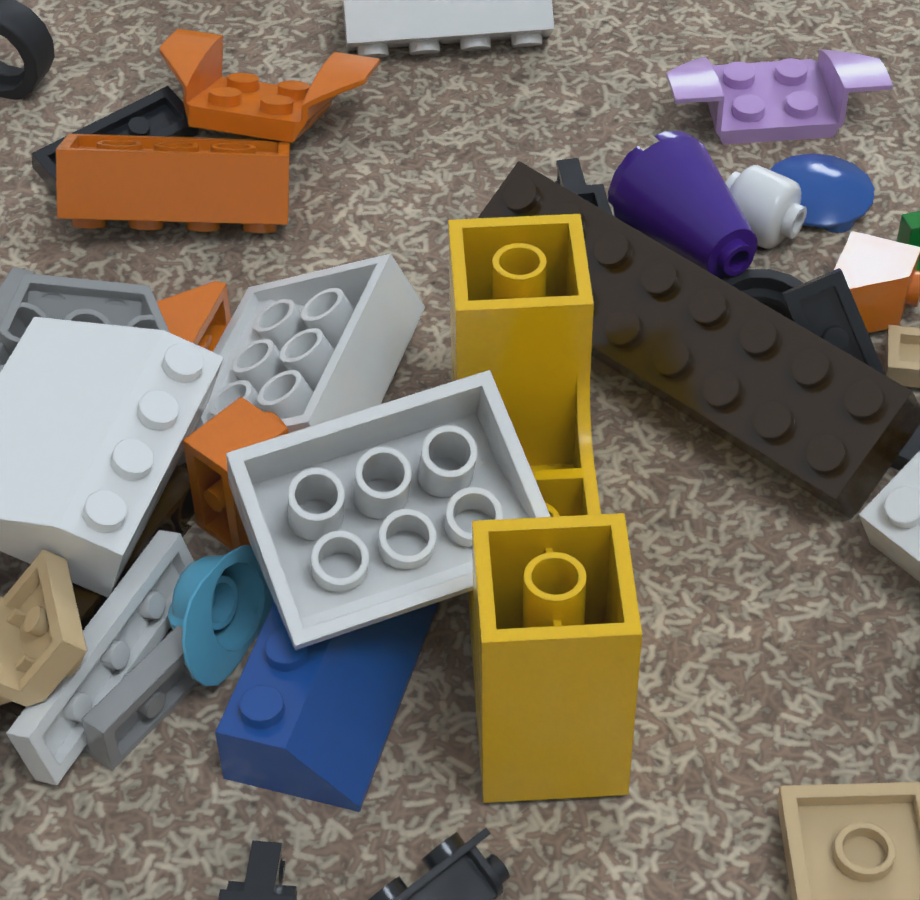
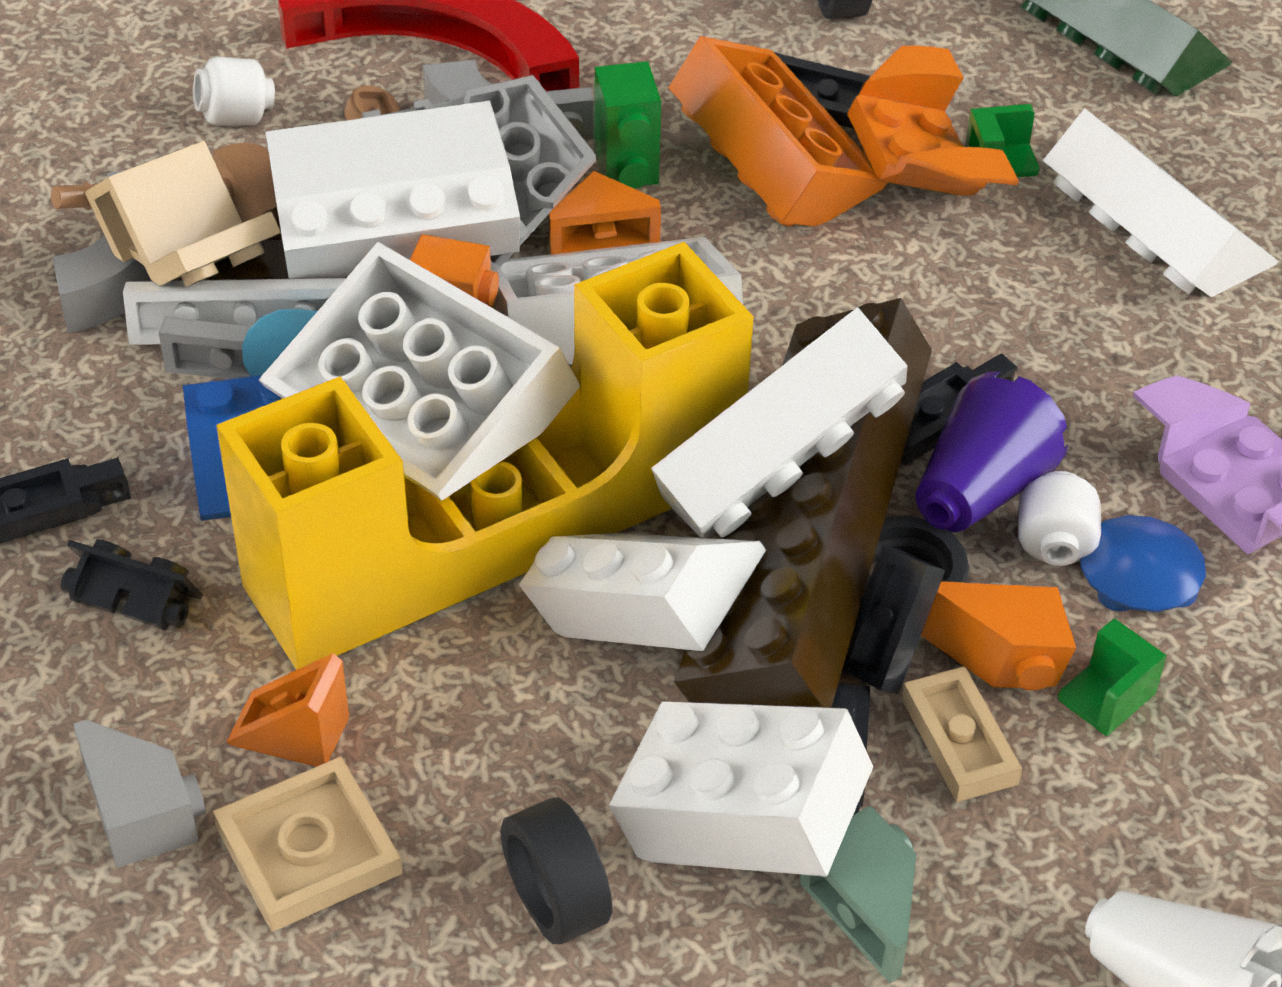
camera: 60 degrees right, 0 degrees up
none -> orange slope [226,653,349,767]
none -> white slope [519,533,766,651]
none -> green brick [594,61,662,189]
none -> white slope [651,307,908,538]
none -> green panel [965,104,1040,178]

